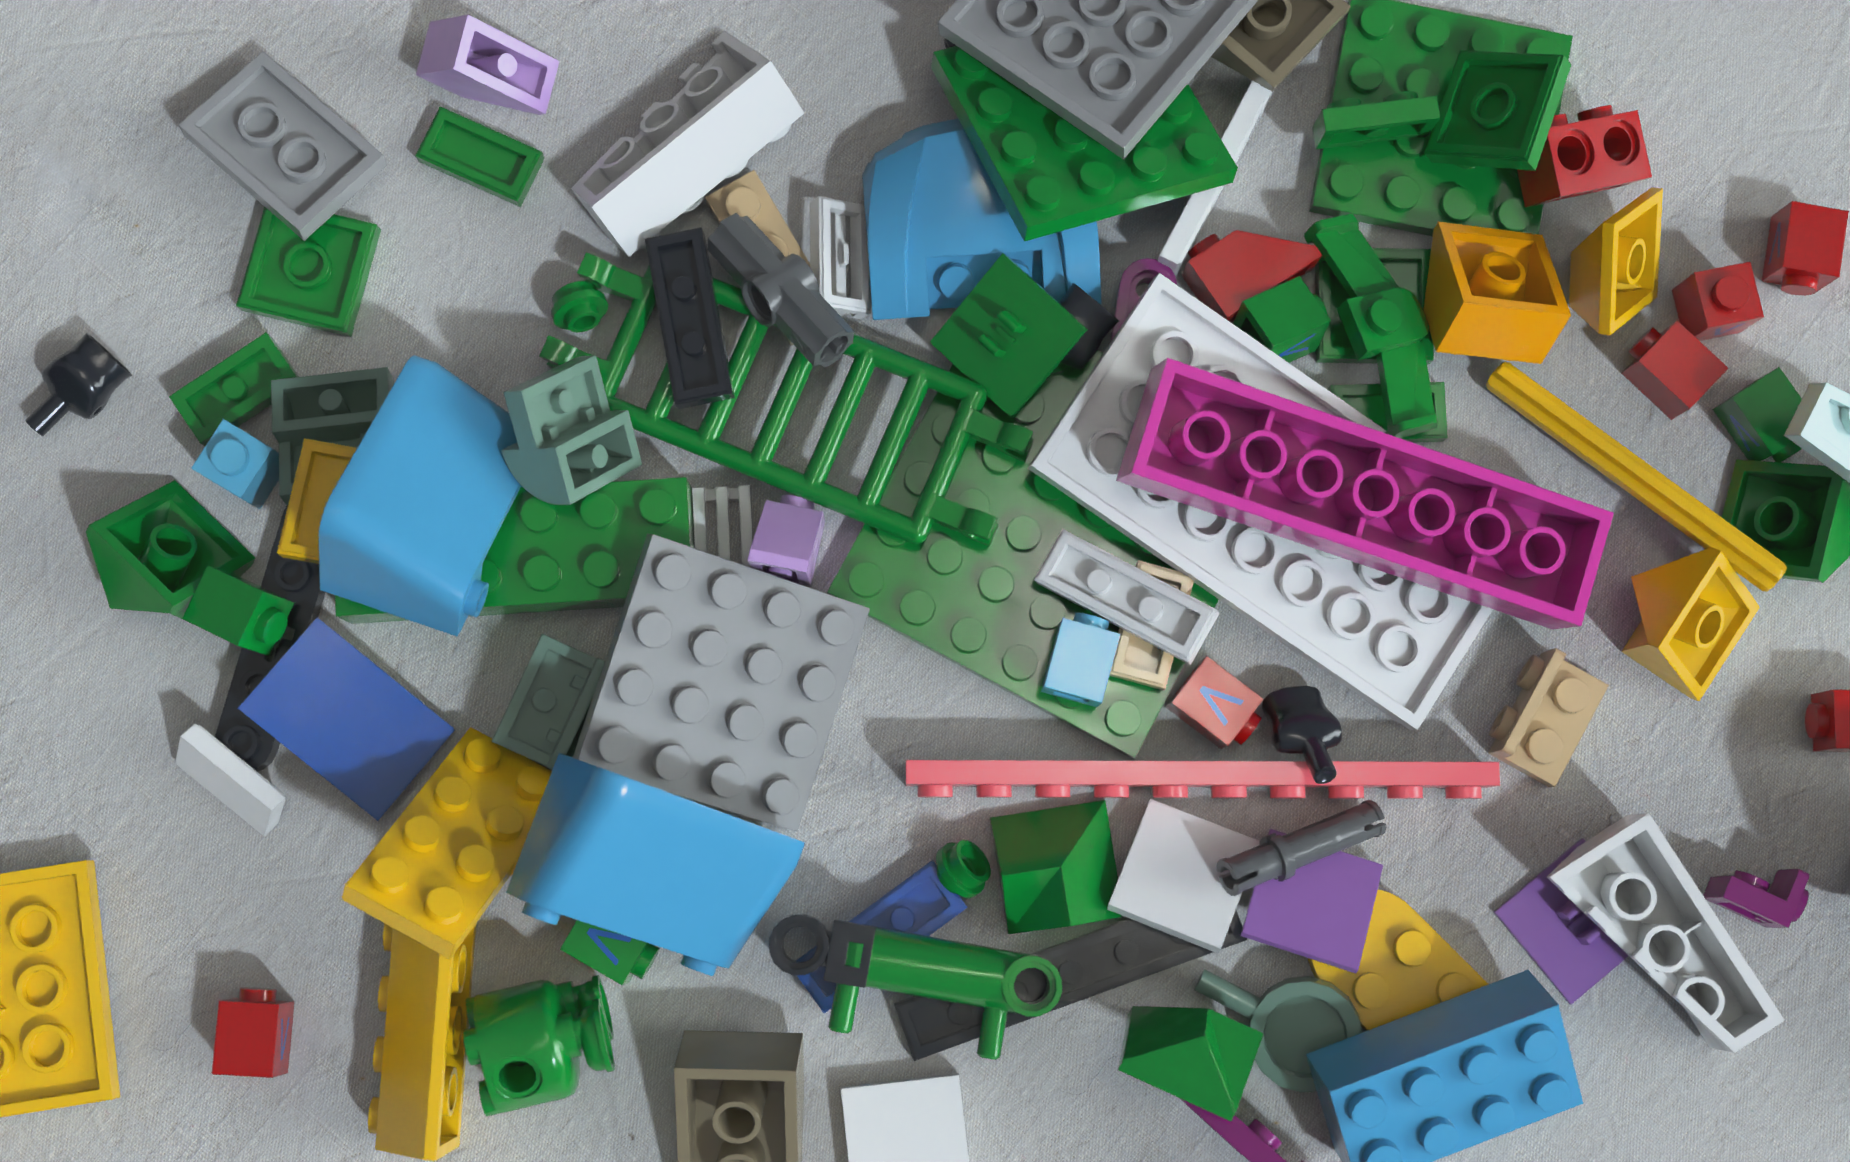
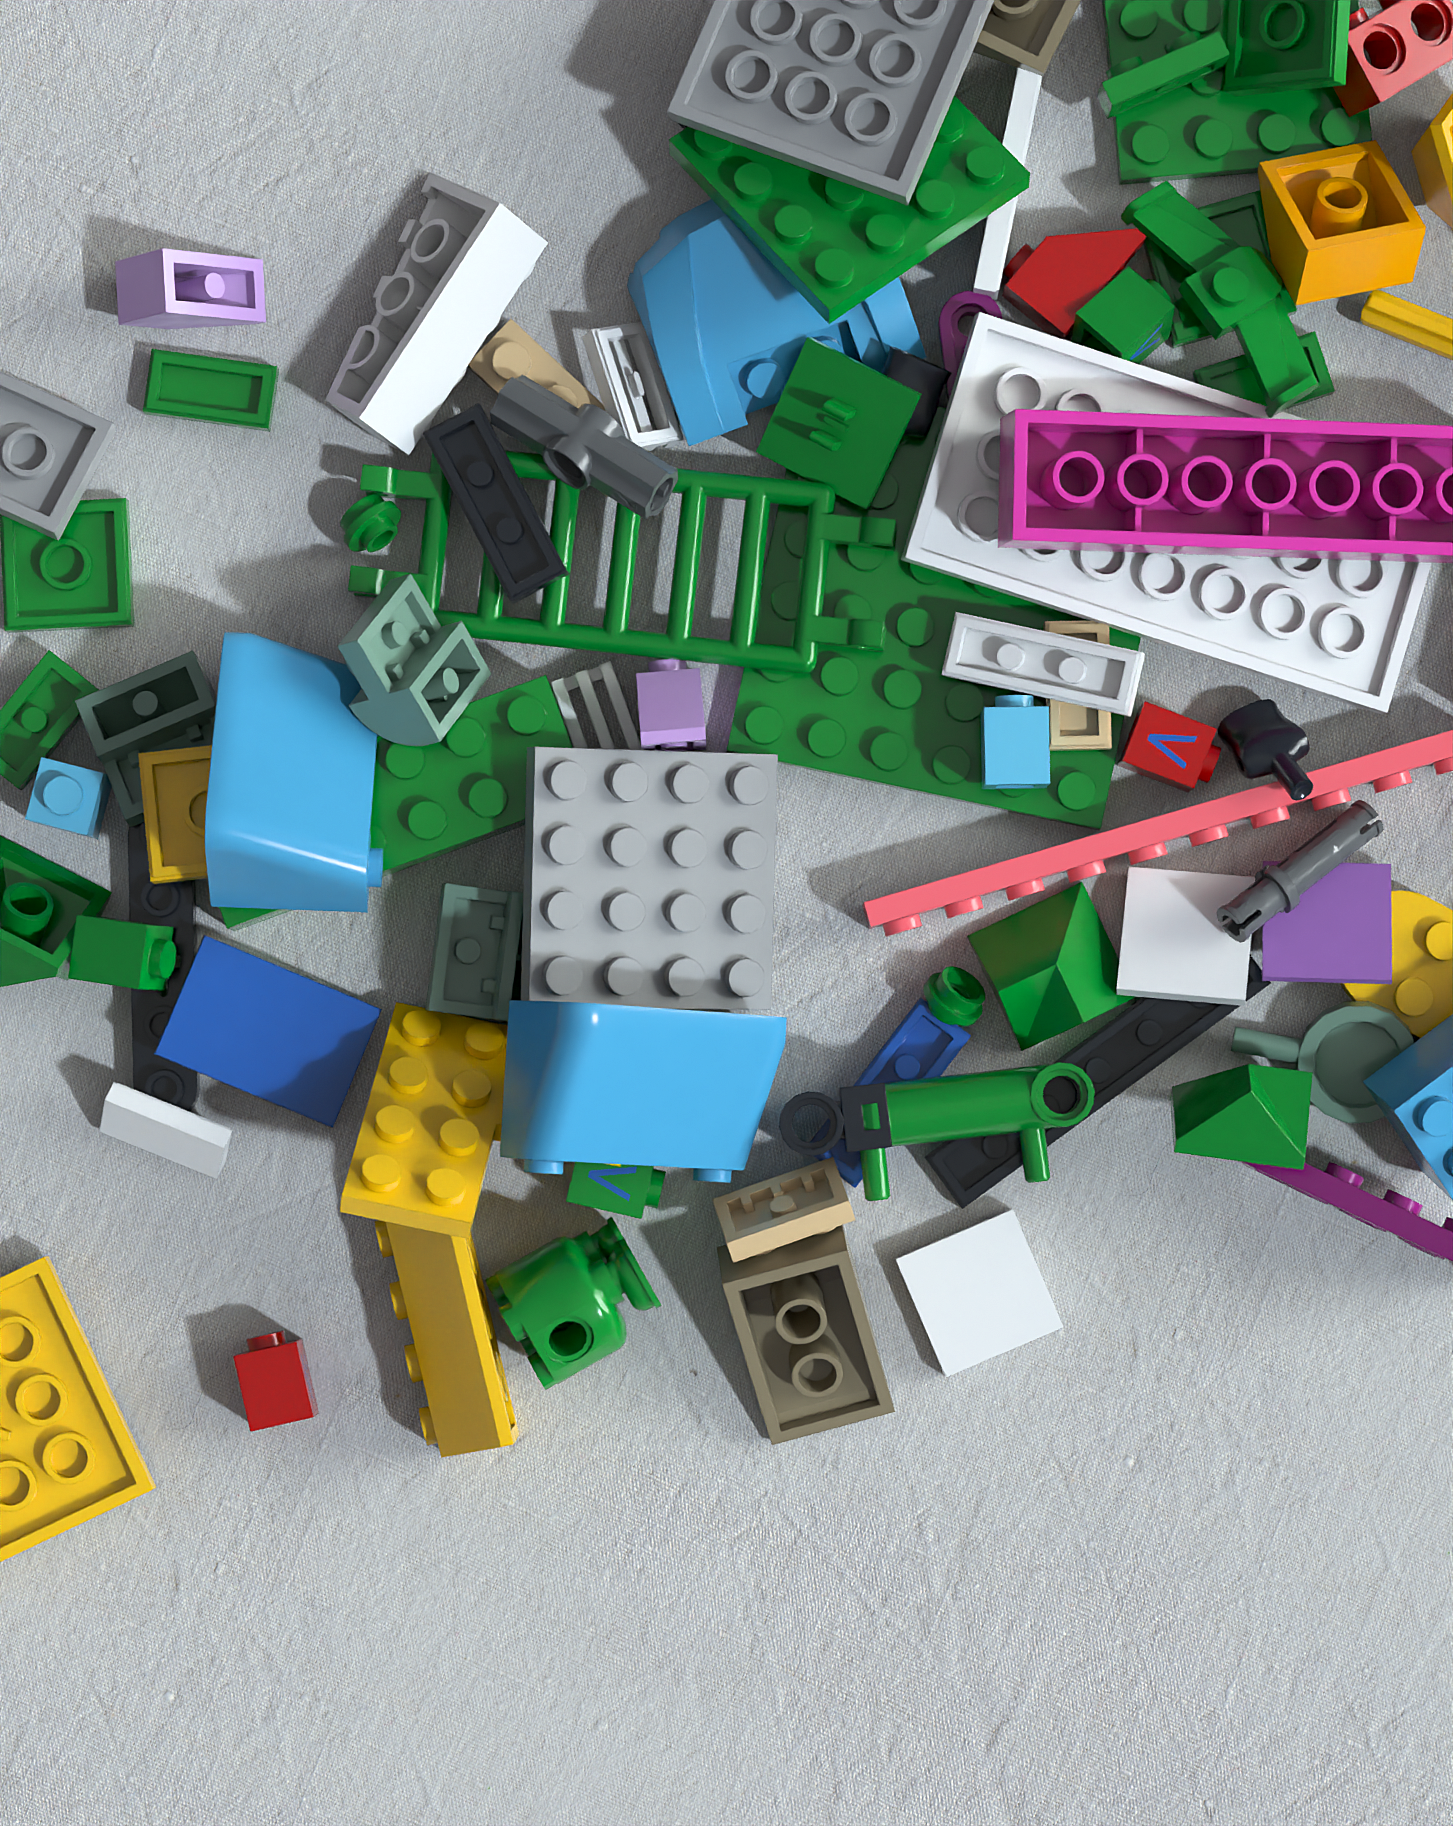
camera: 10 degrees left, 5 degrees up
none -> tan bracket [712,1157,856,1263]

